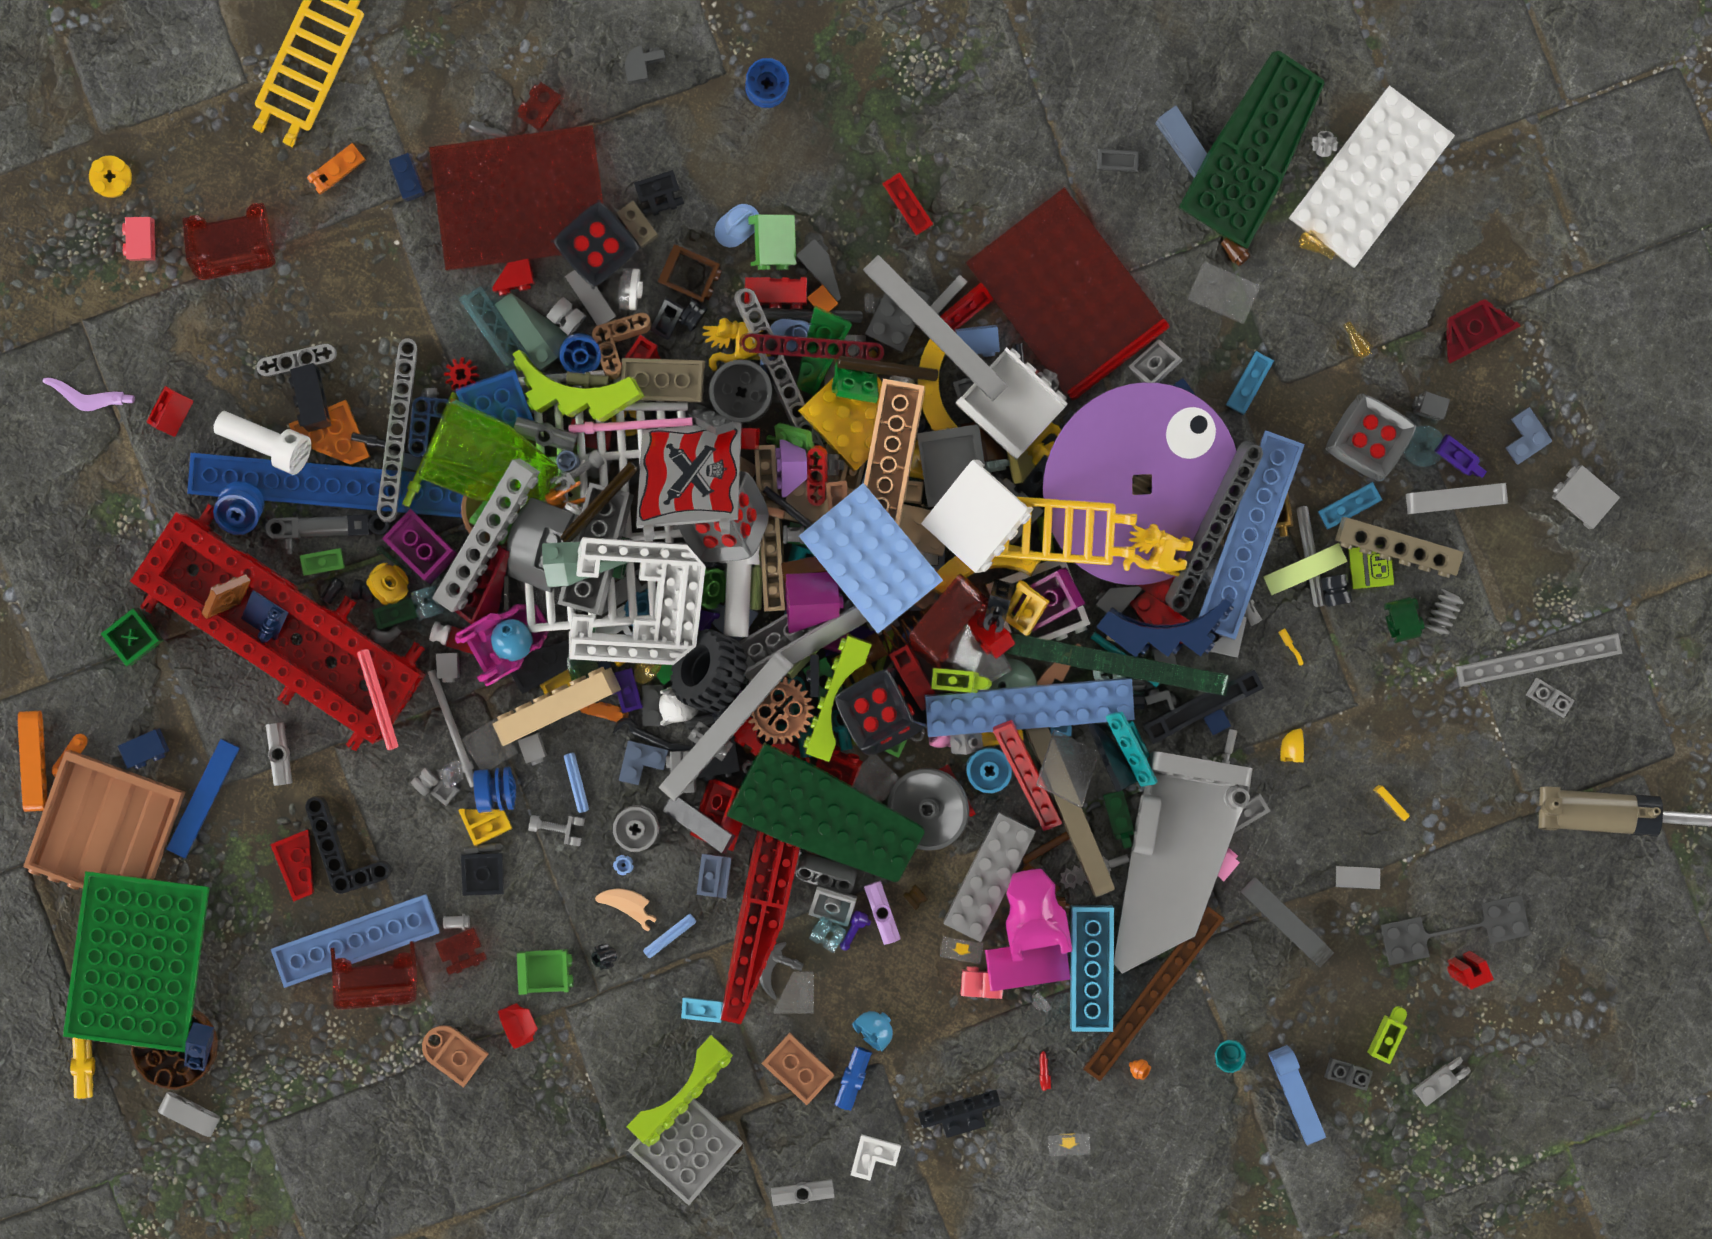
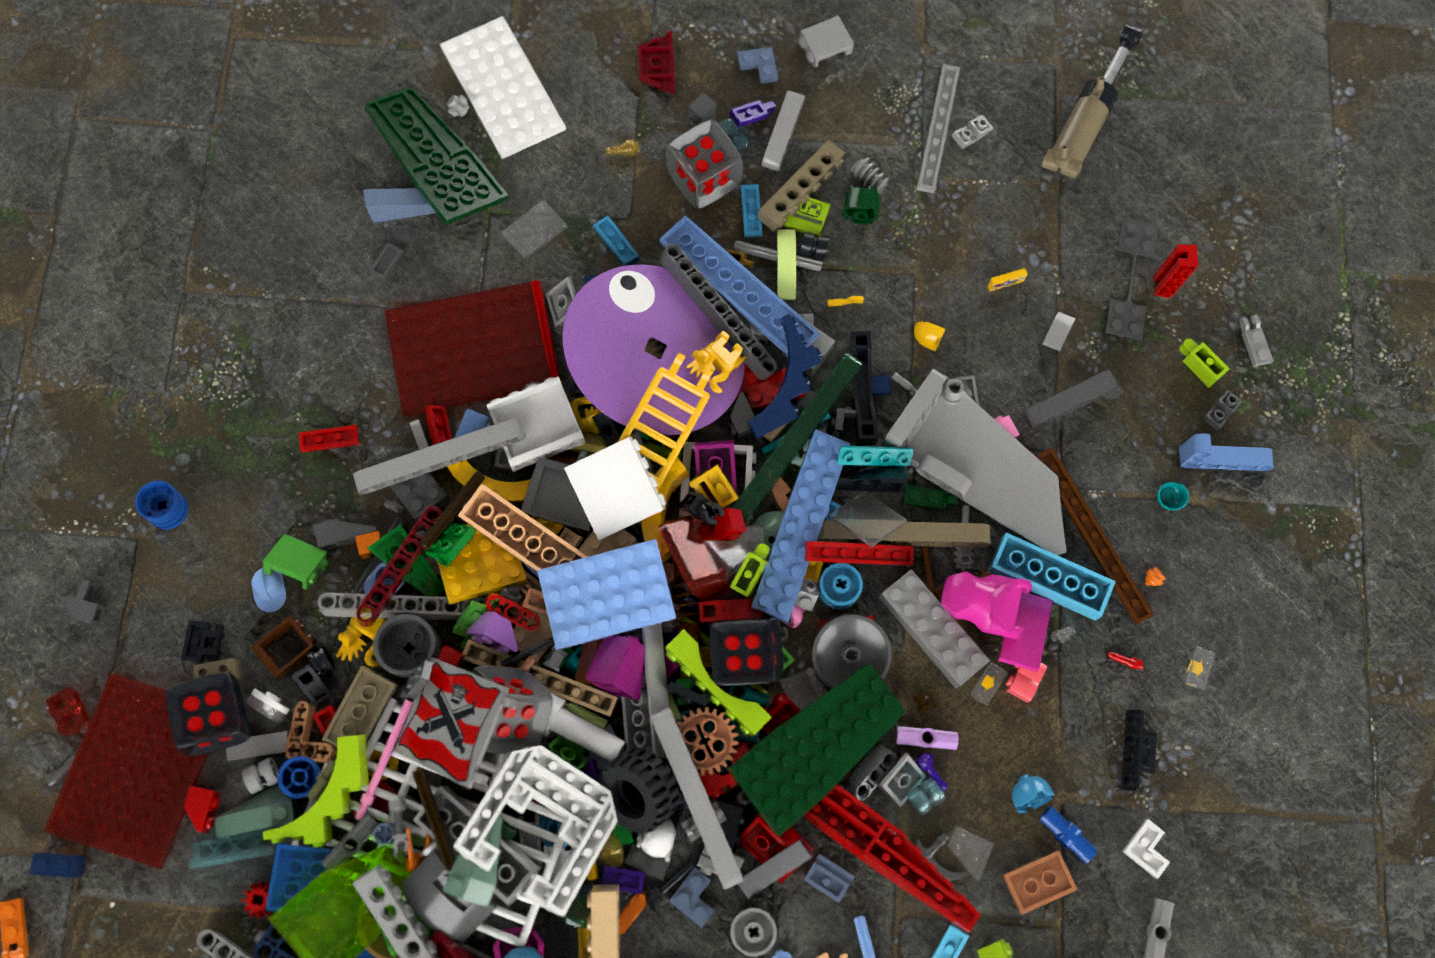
camera: 65 degrees left, 15 degrees down
red wedge [744,277,808,309] -> none
reddish brown cone [1221,238,1251,266] -> none
clear yellow cone [1298,230,1335,259] -> none

